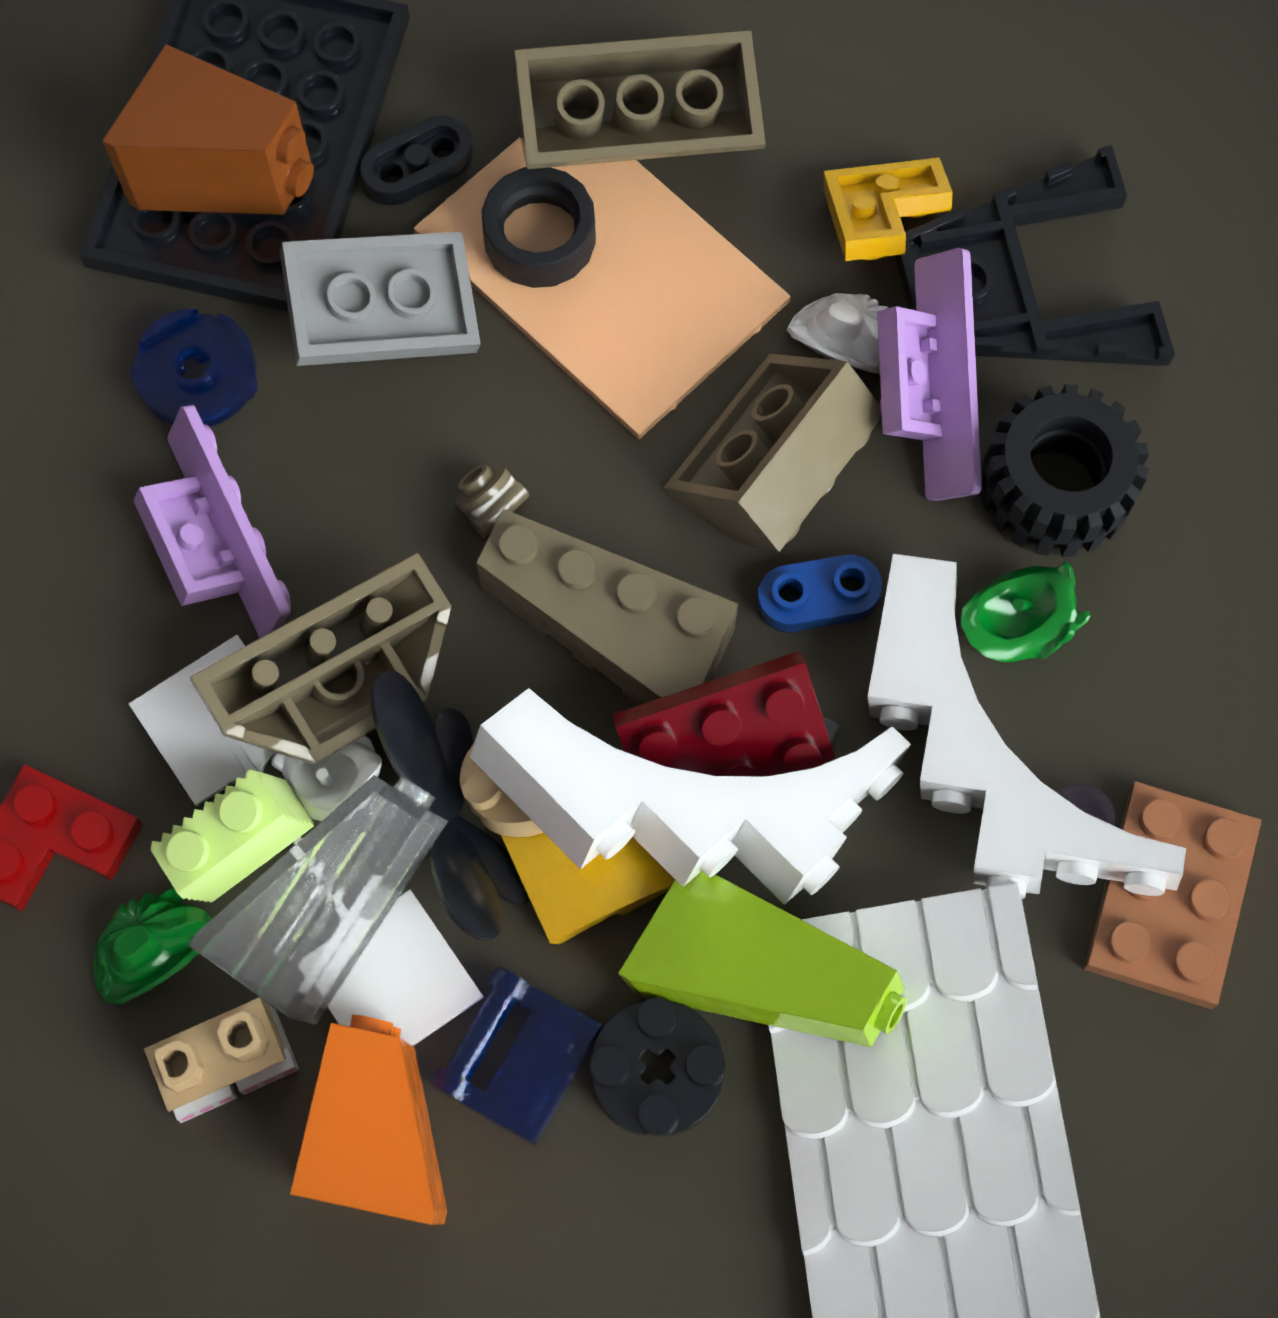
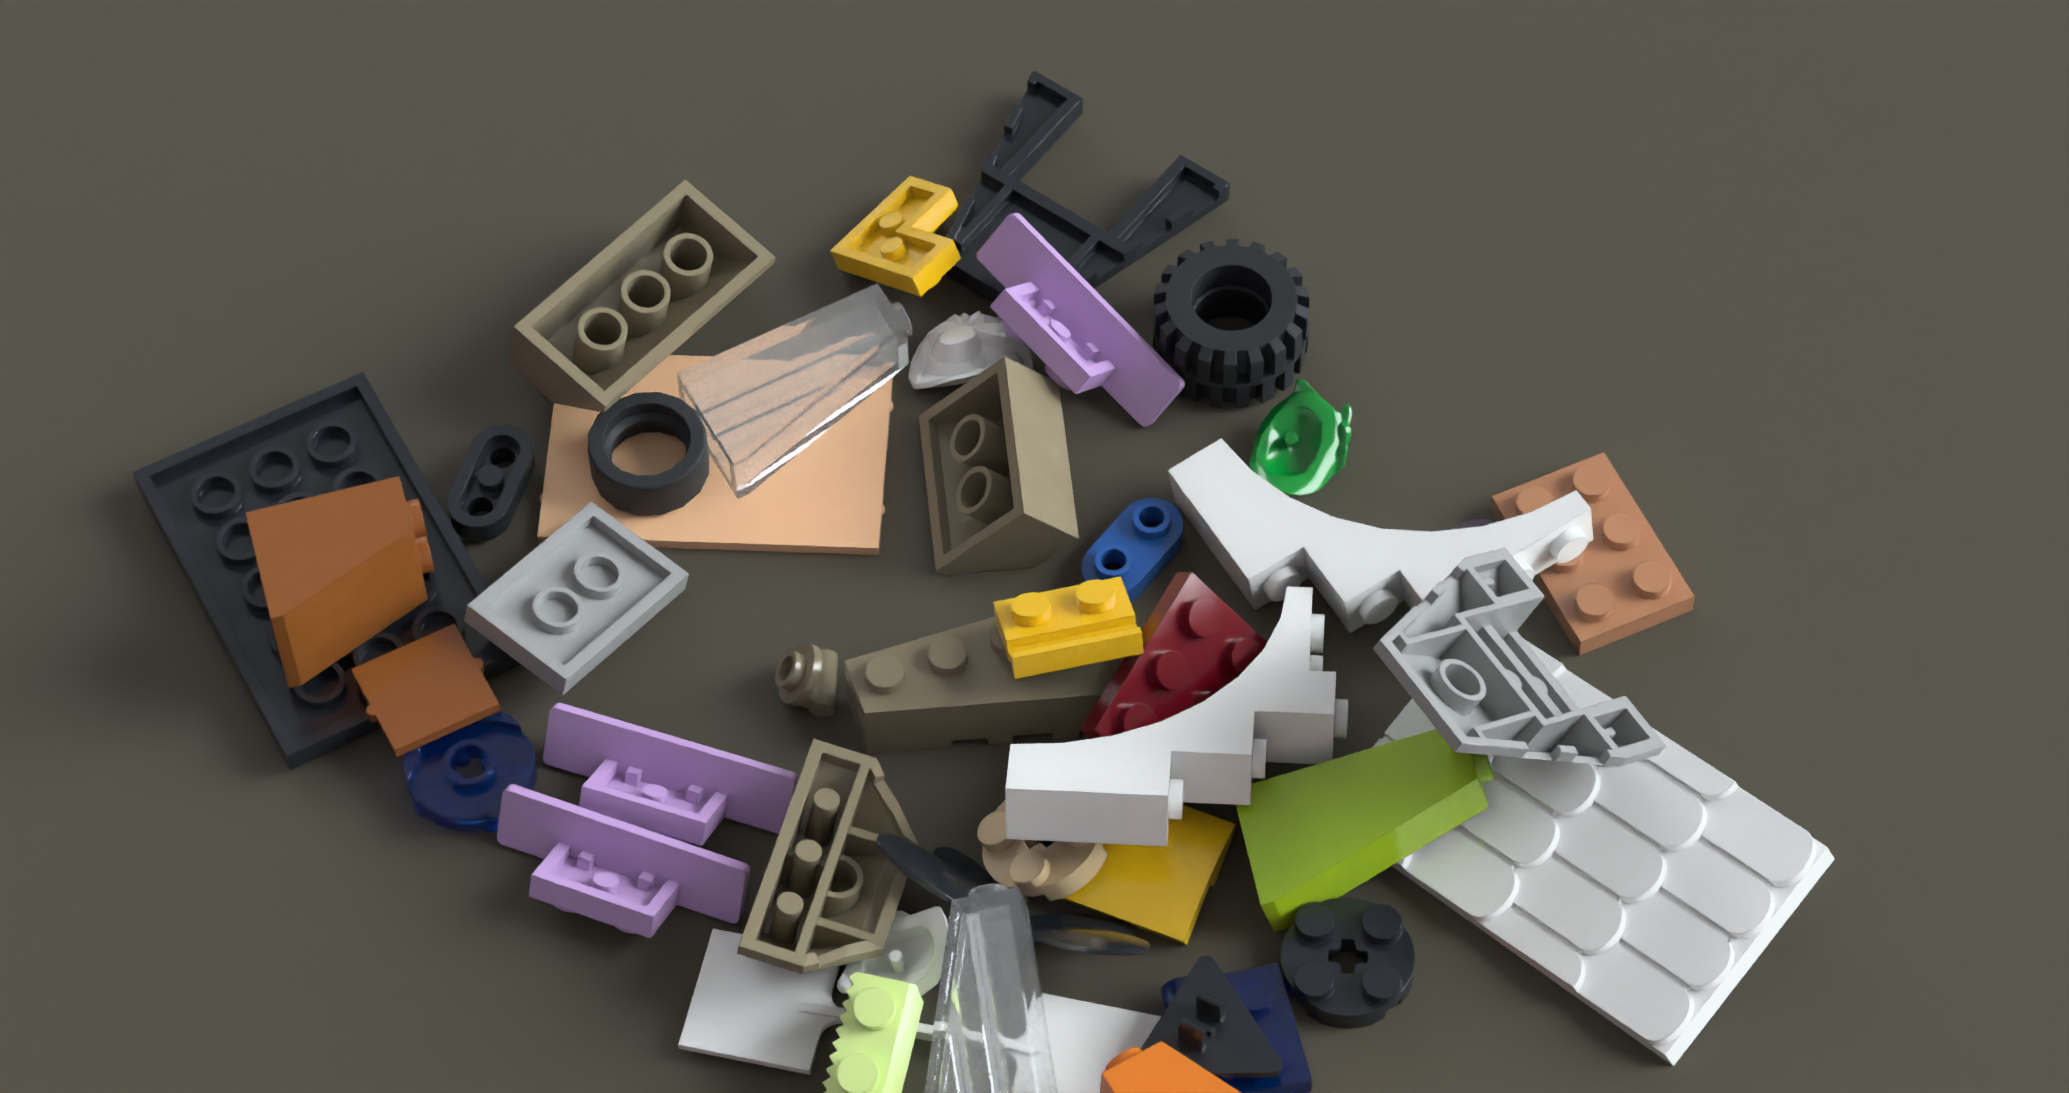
camera: 40 degrees left, 15 degrees down
none -> dark orange piece [351,623,501,757]
none -> lavender bracket [543,703,799,846]
none -> clear slope [677,283,913,499]
none -> yellow plate [993,576,1144,679]
none -> black piece [1141,956,1283,1077]
none -> light grey wedge [1373,548,1666,767]

